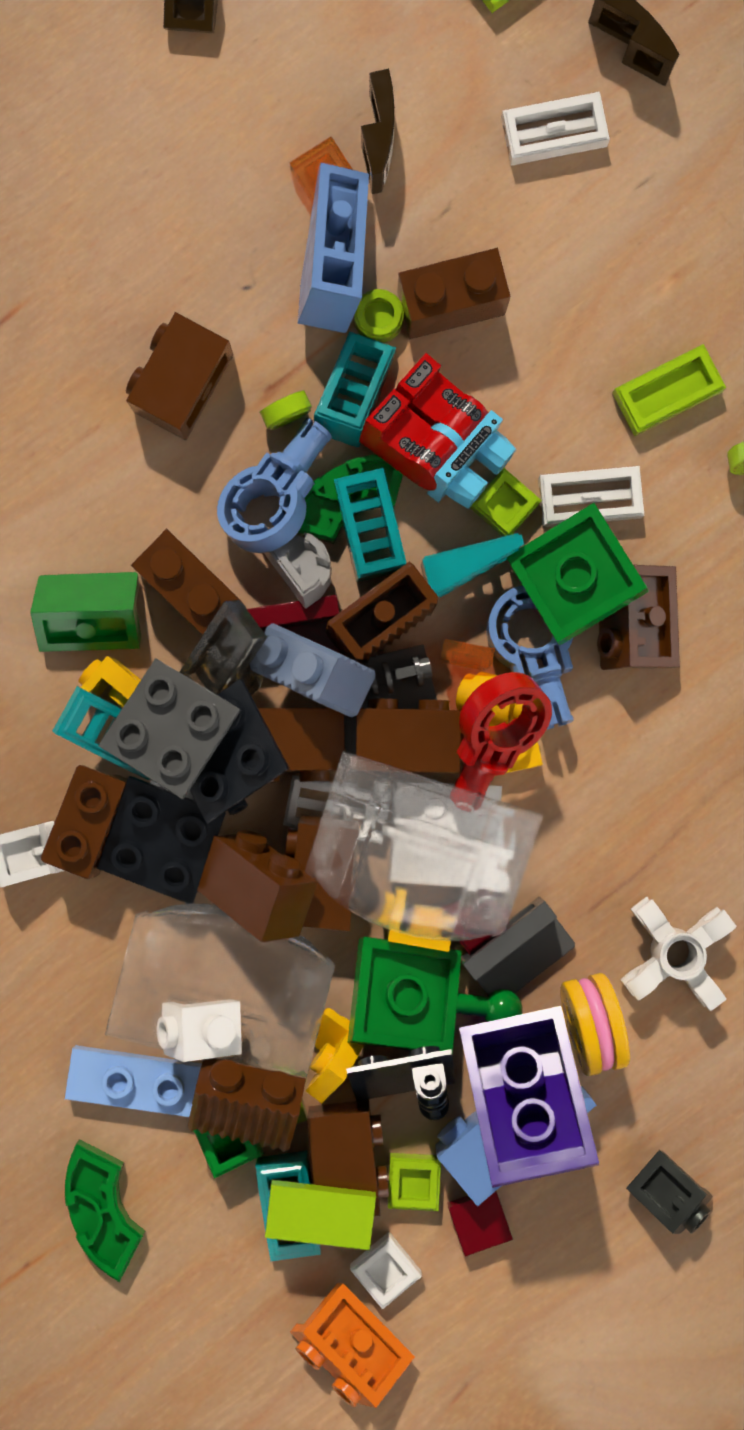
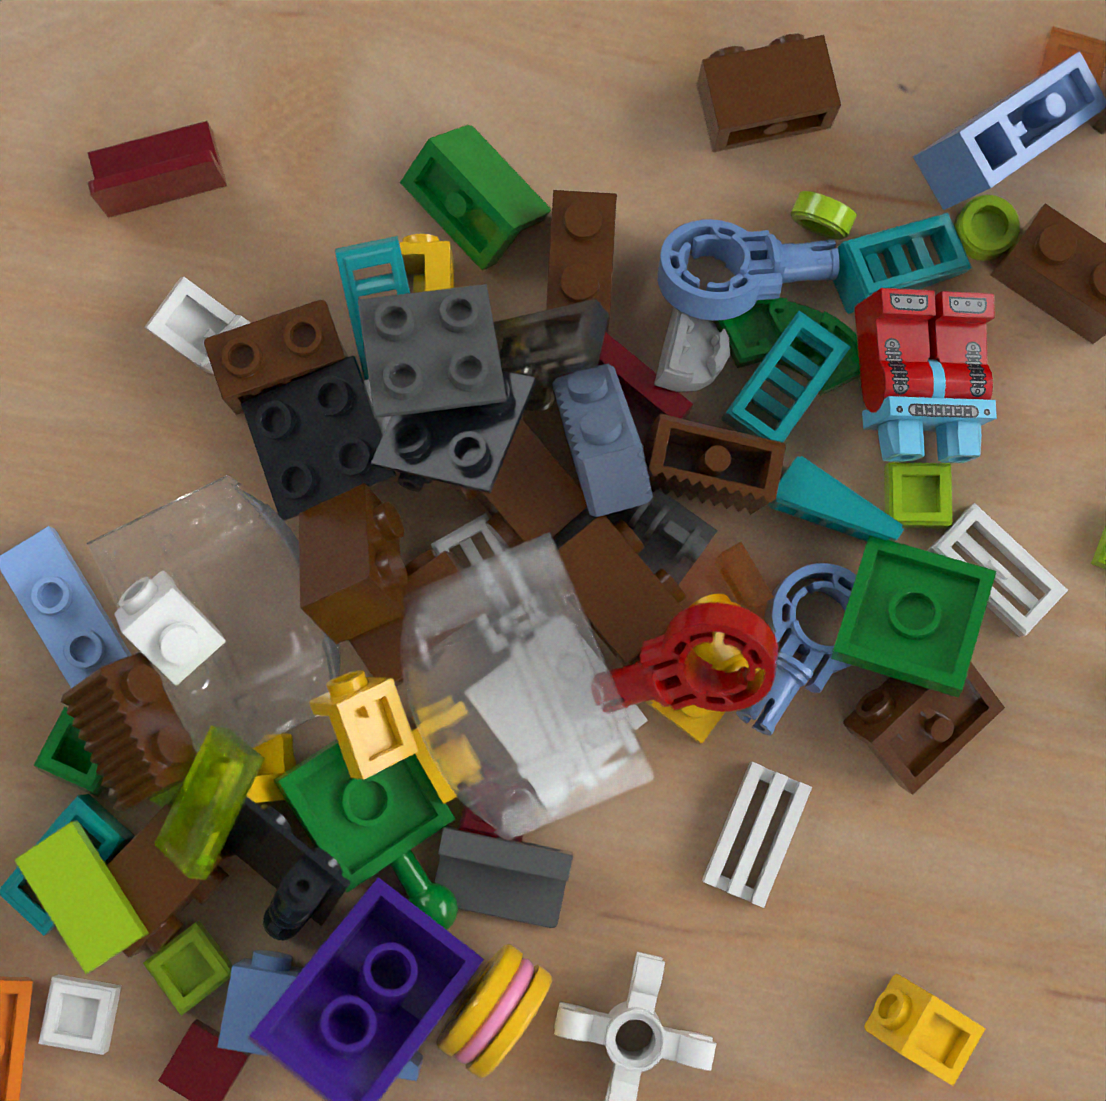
camera: 50 degrees right, 5 degrees down
none -> clear neon green tile [155,725,265,880]
none -> yellow bracket [309,670,418,779]
none -> white tile [702,762,812,908]

